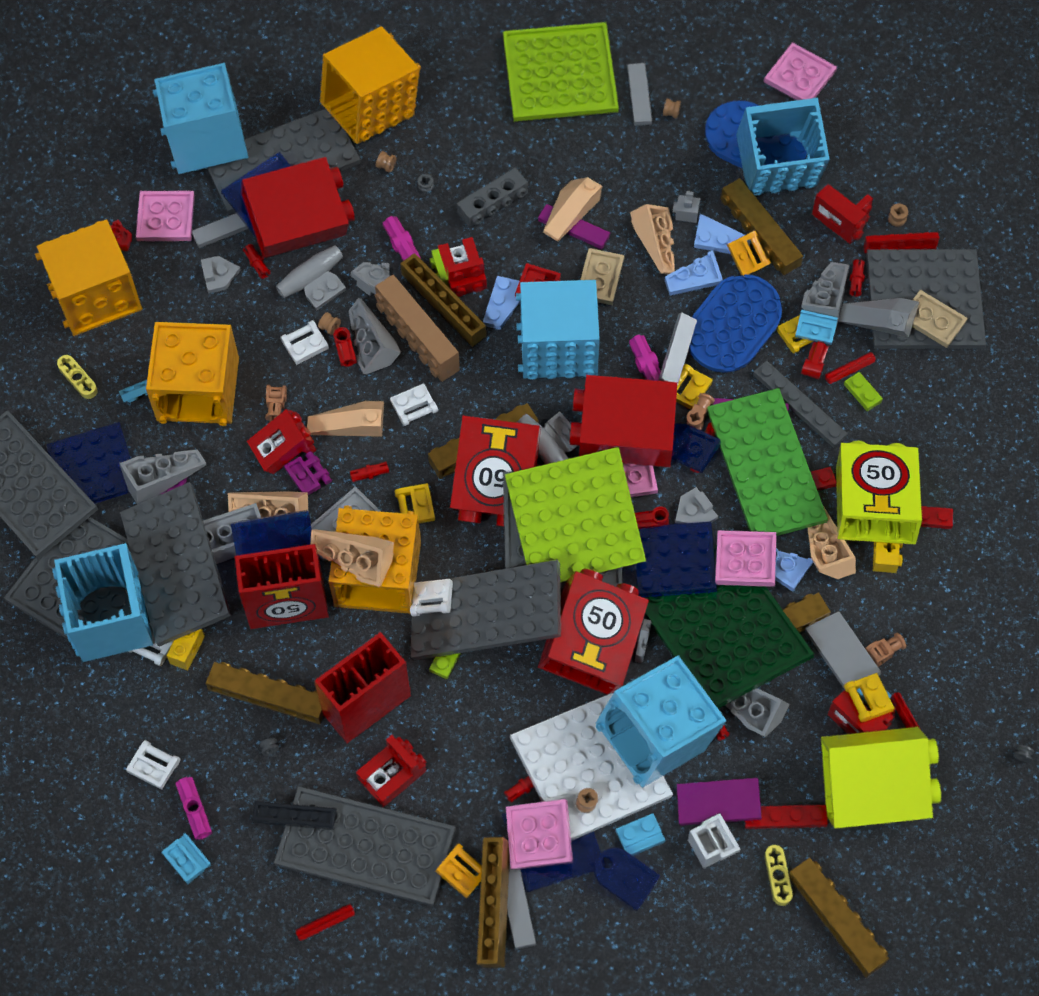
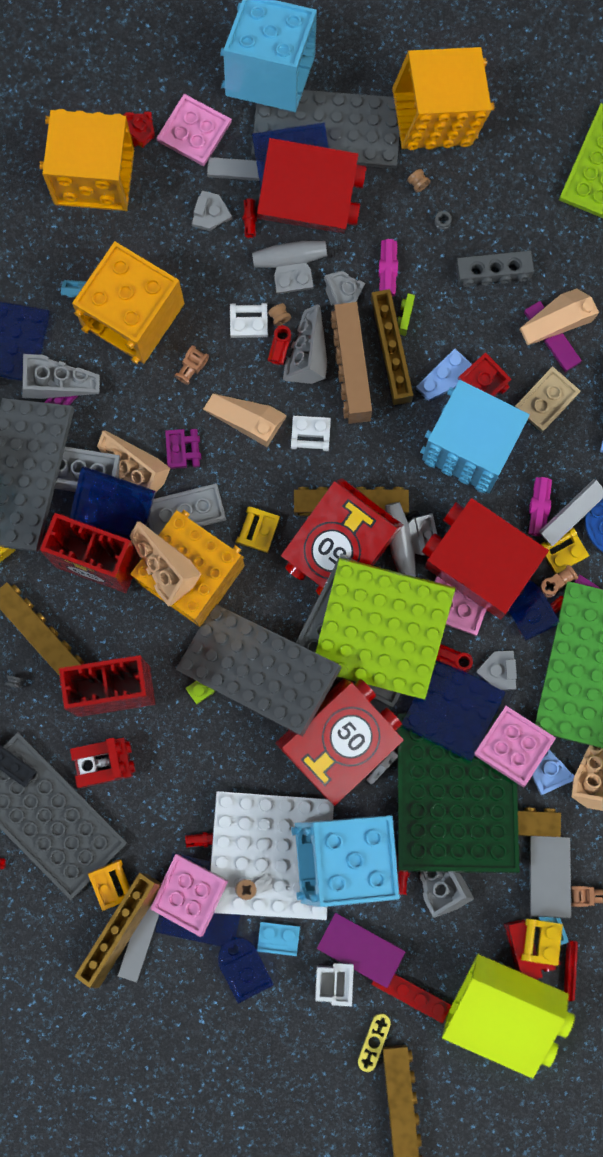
camera: 30 degrees right, 15 degrees up
light yellow beam [57,355,97,399] -> none
red brick [247,409,316,474] -> none
red pin [349,461,389,483] -> none
white plate [410,579,453,617] -> none
red brick [437,237,487,297] -> none

